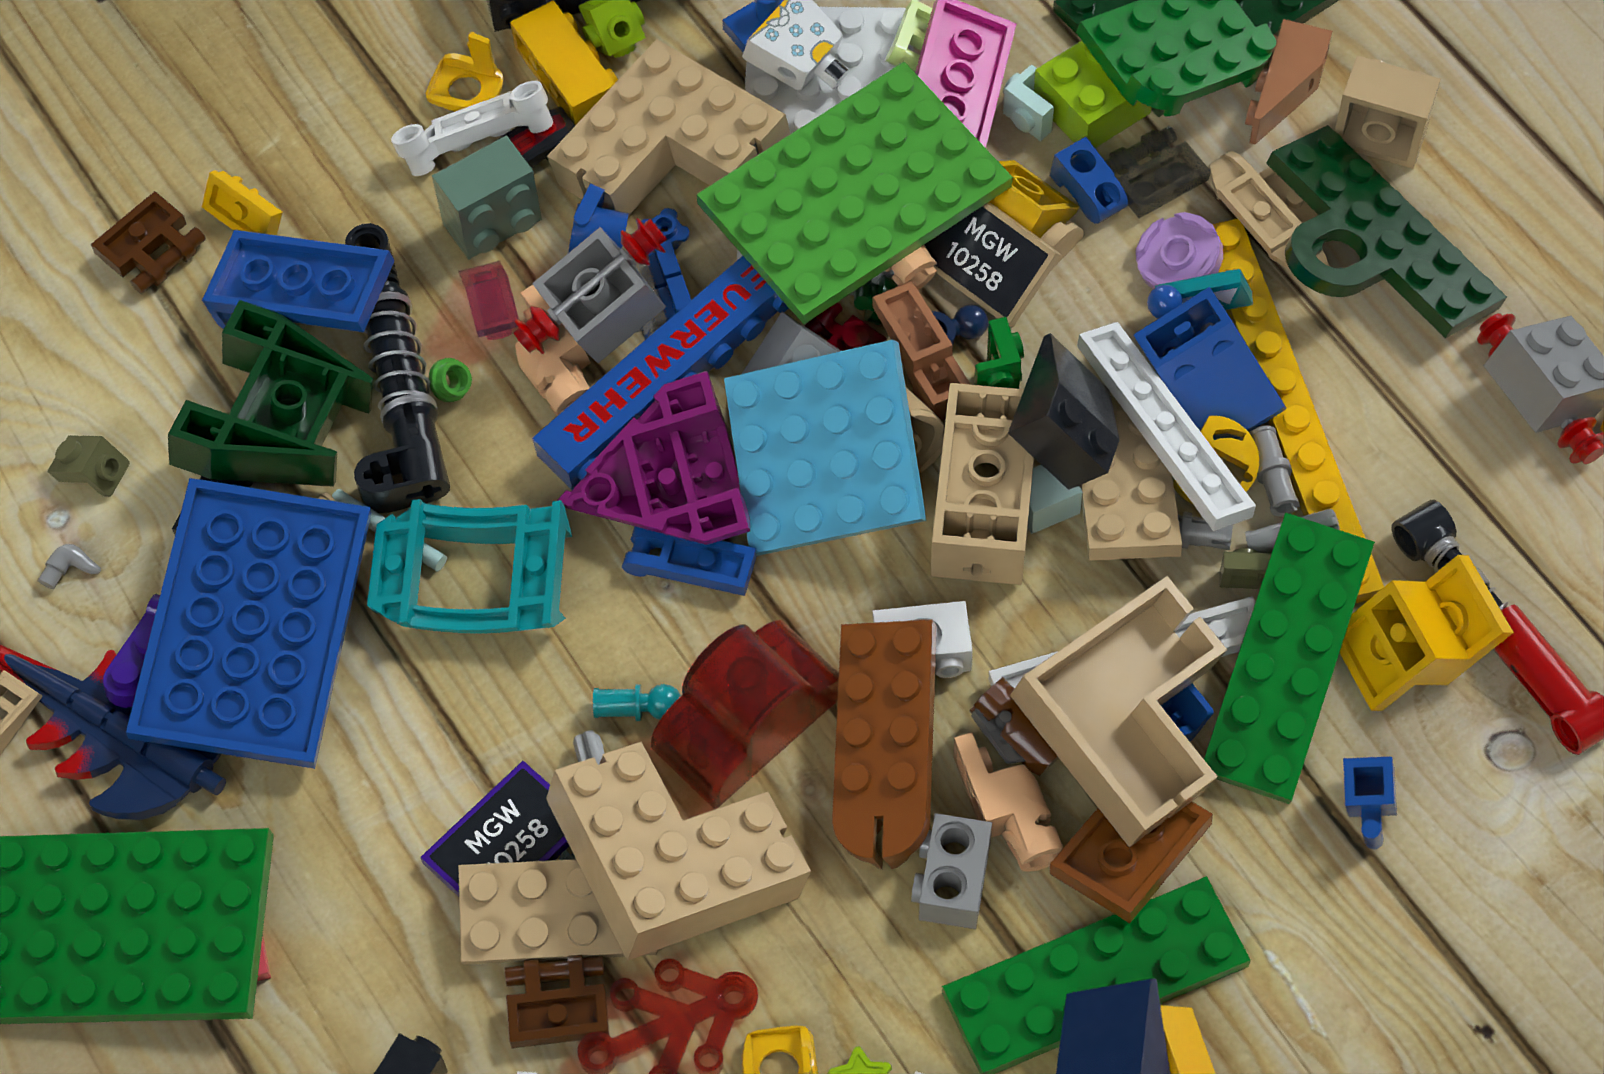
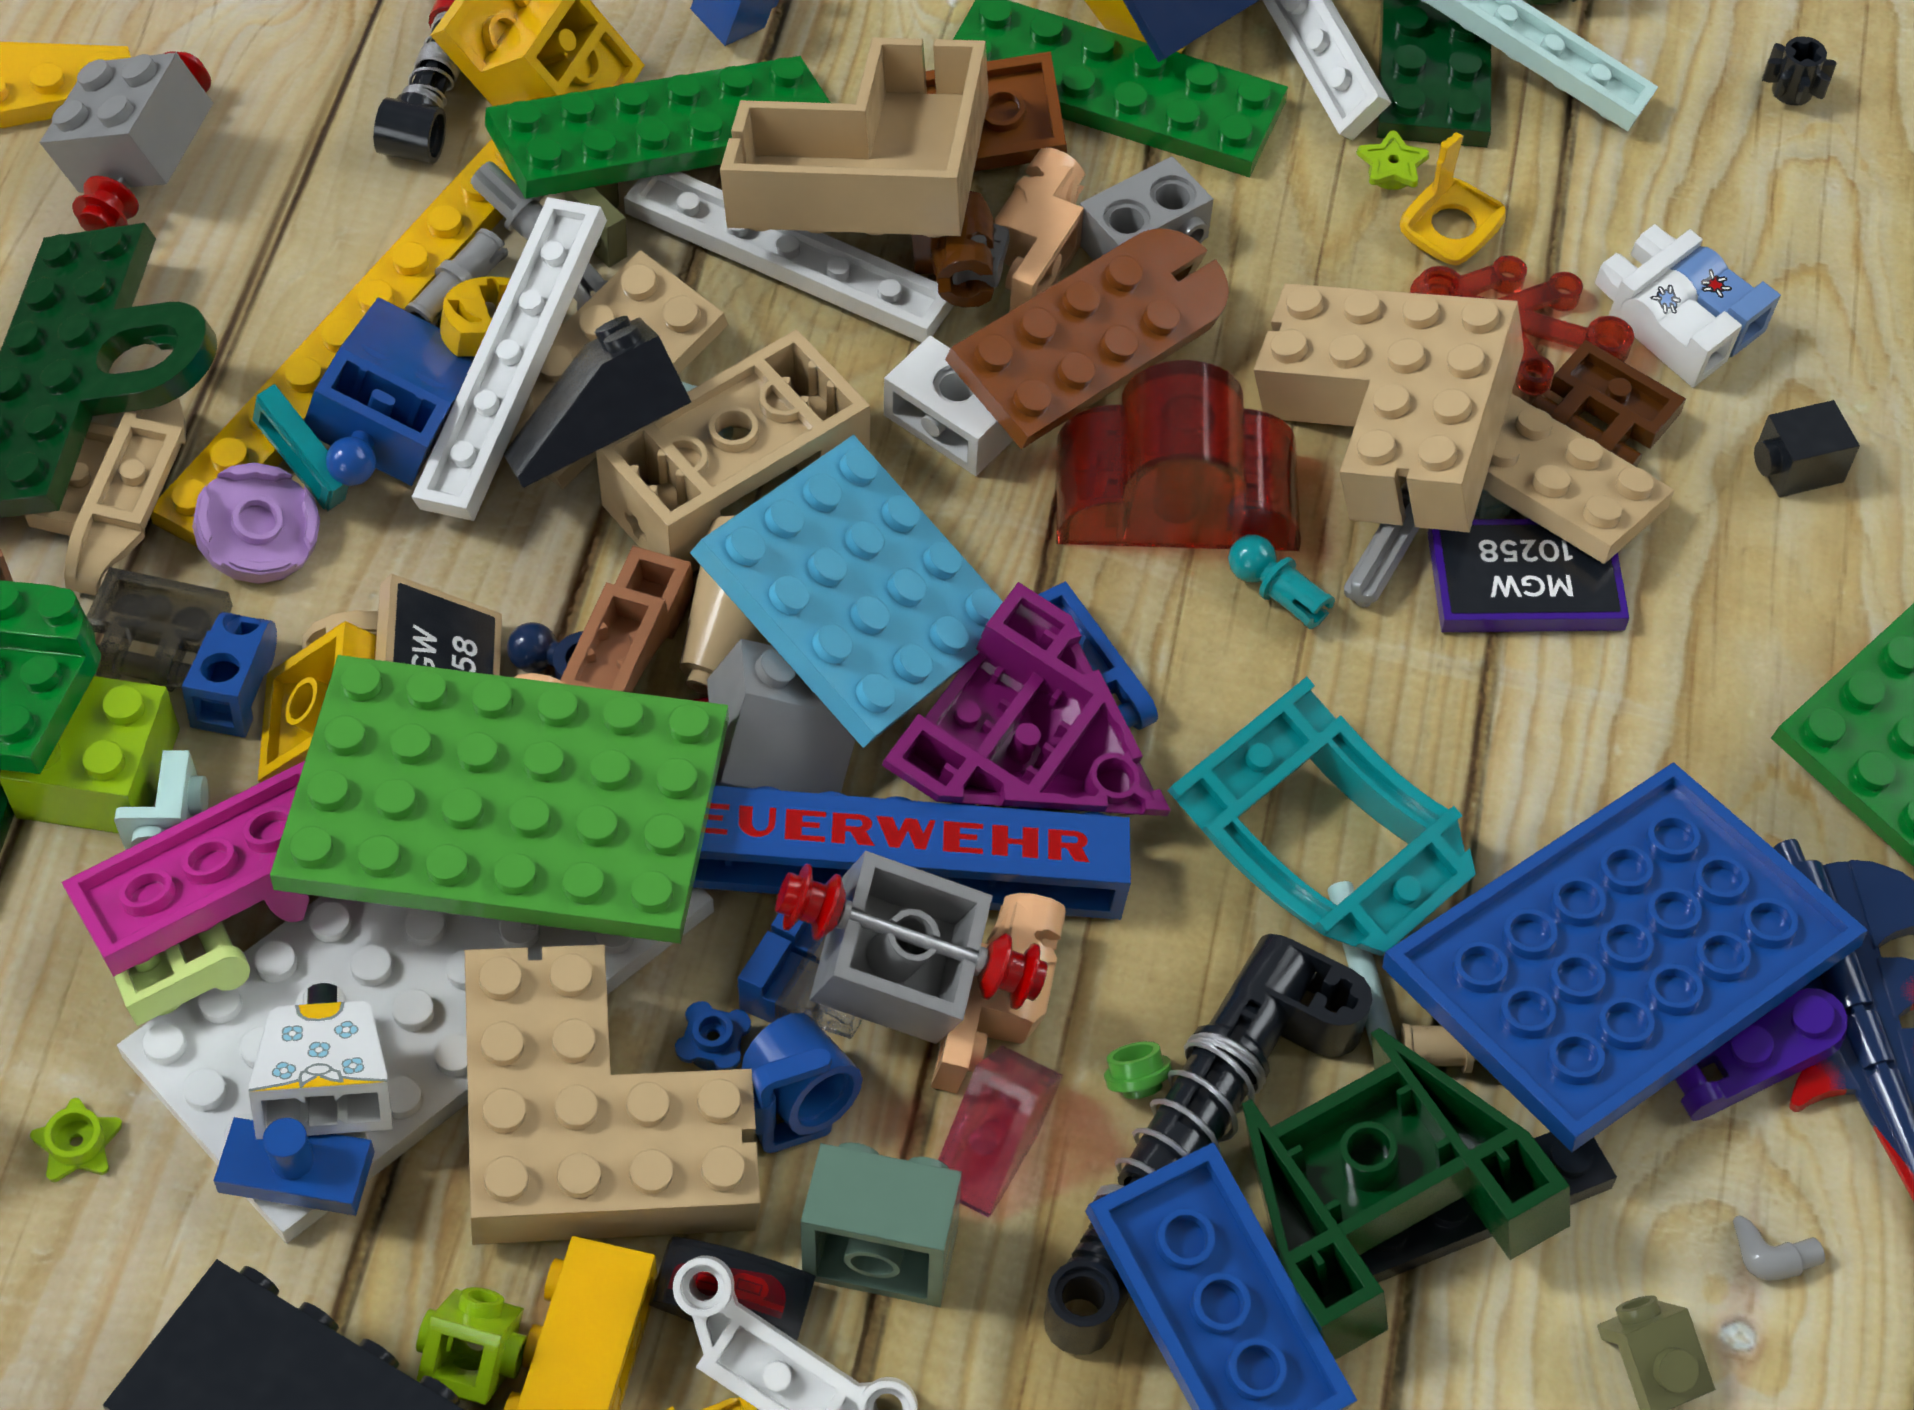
camera: 140 degrees left, 5 degrees down
green bracket [974,317,1024,389] -> none

